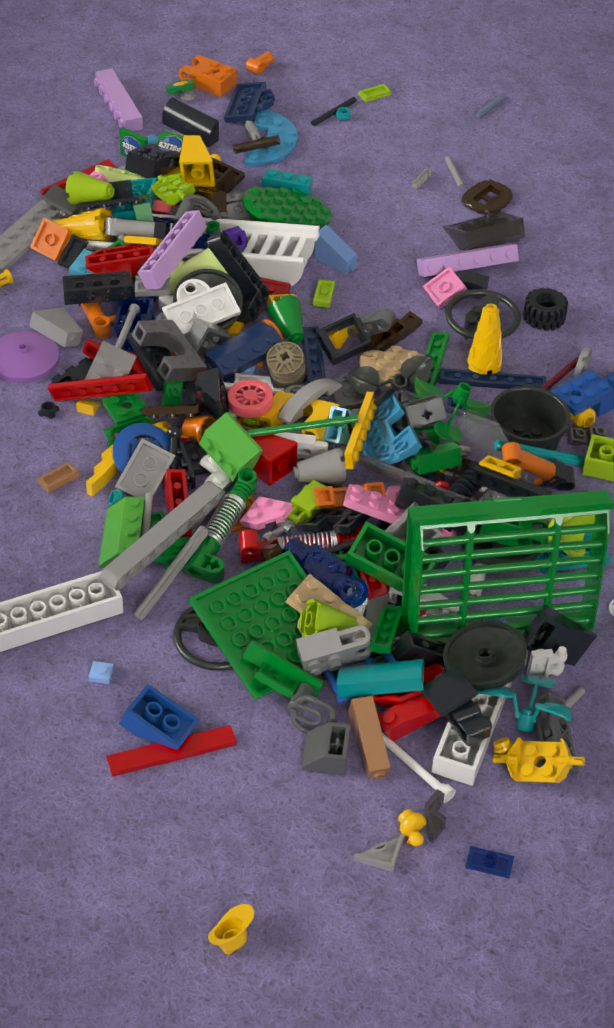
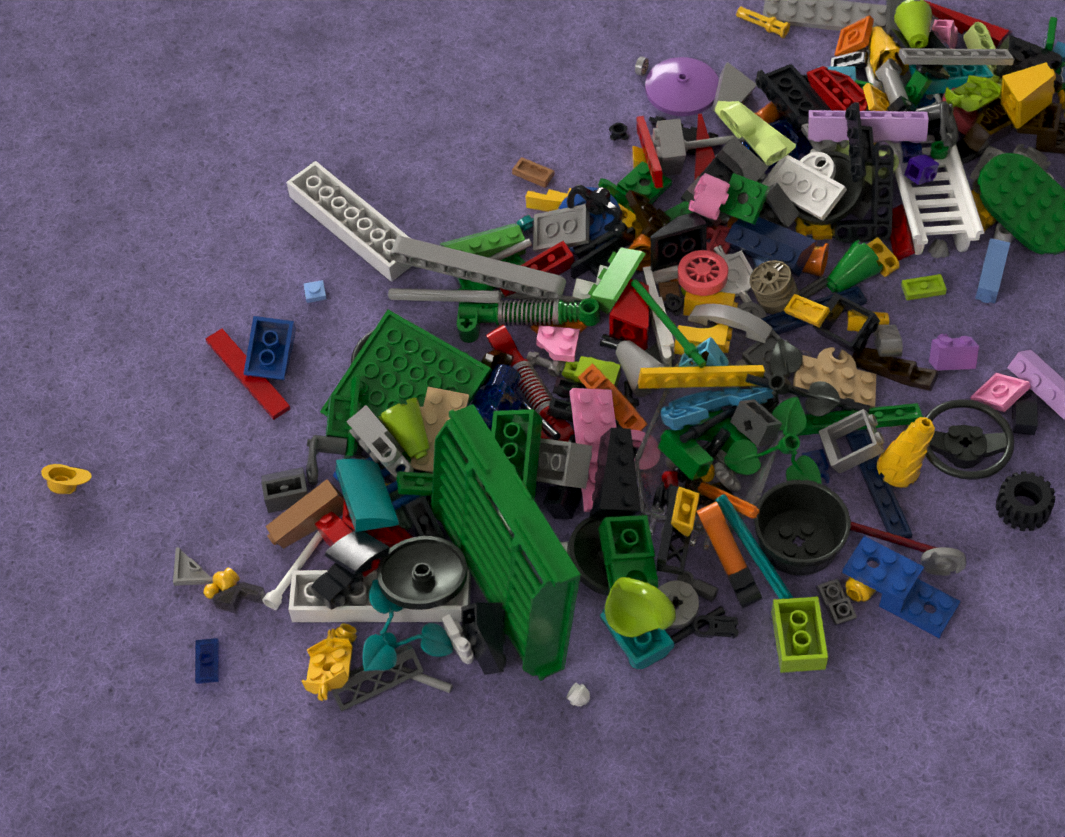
camera: 75 degrees right, 10 degrees up
none -> black piece [567,184,622,231]
none -> black pin [600,334,627,350]
none -> bright pink brick [689,173,730,220]
none -> orange axle [697,482,760,519]
none -> yellowish green panel [714,101,796,166]
none -> green piece [719,173,770,225]
none -> yellow plate [784,294,830,328]
none -> light grey window [819,409,885,473]
none -> black bracket [845,102,874,182]
none -> light grey tile [898,48,1014,65]
none -> medium lavender brick [929,333,979,371]

